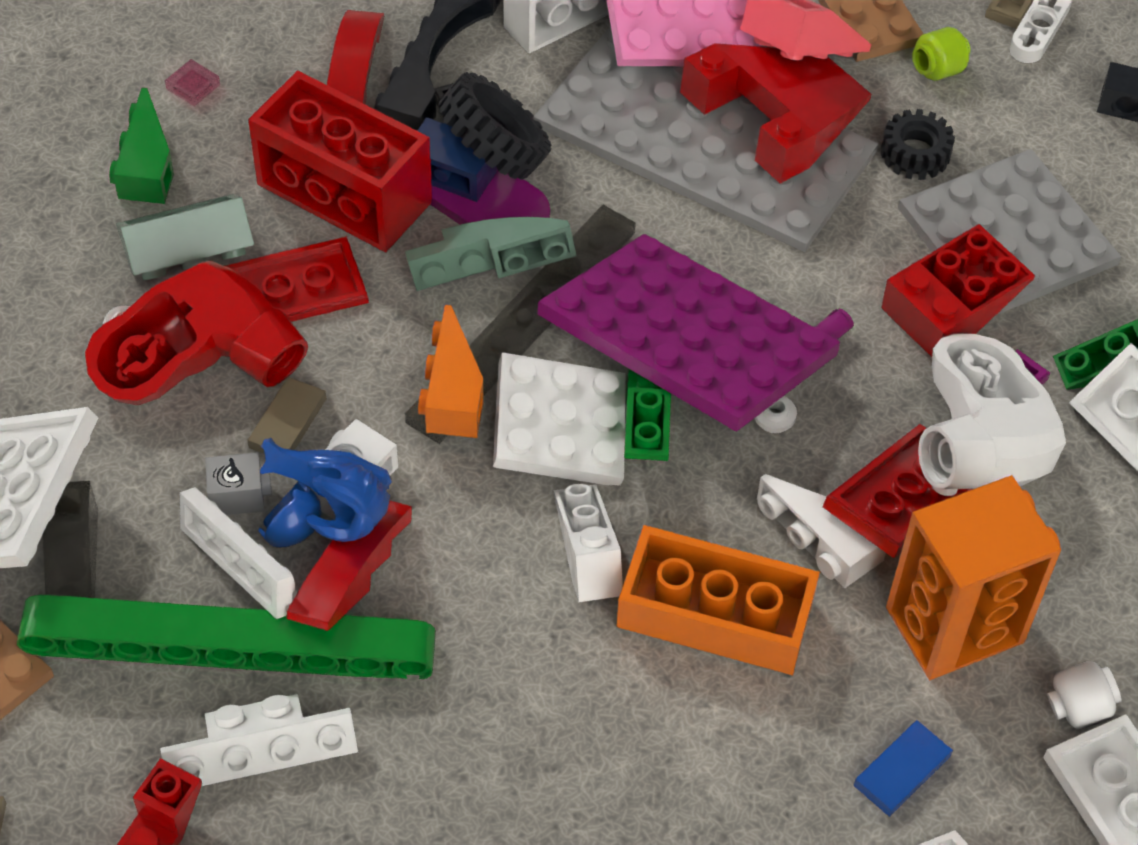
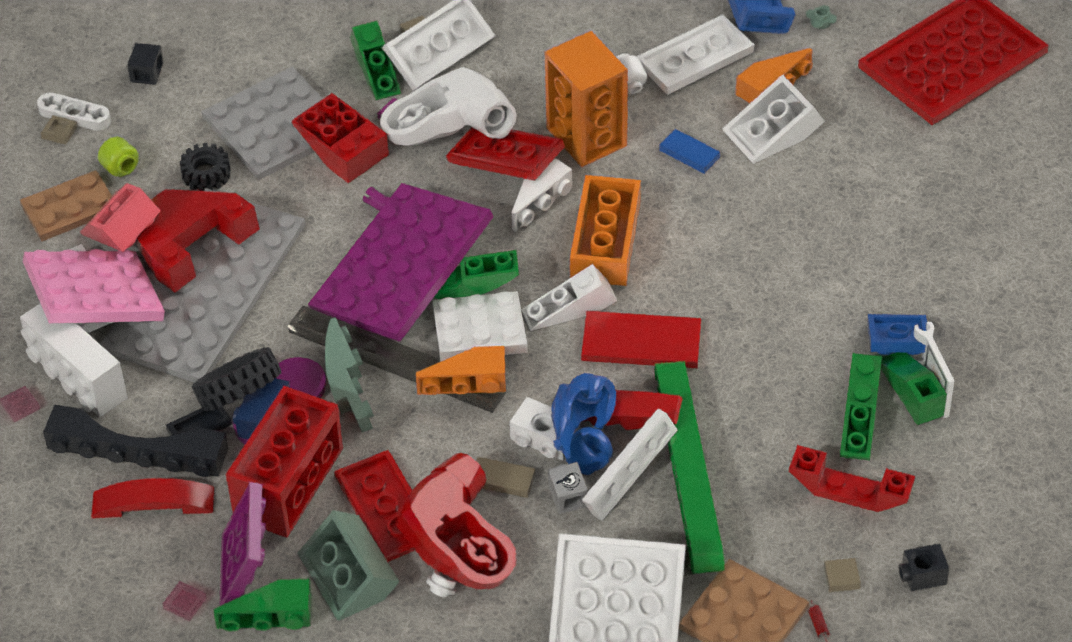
camera: 95 degrees left, 5 degrees down
white bracket [160,694,358,786] -> none
none -> magenta plate [220,482,266,606]
none -> red tile [581,311,701,369]

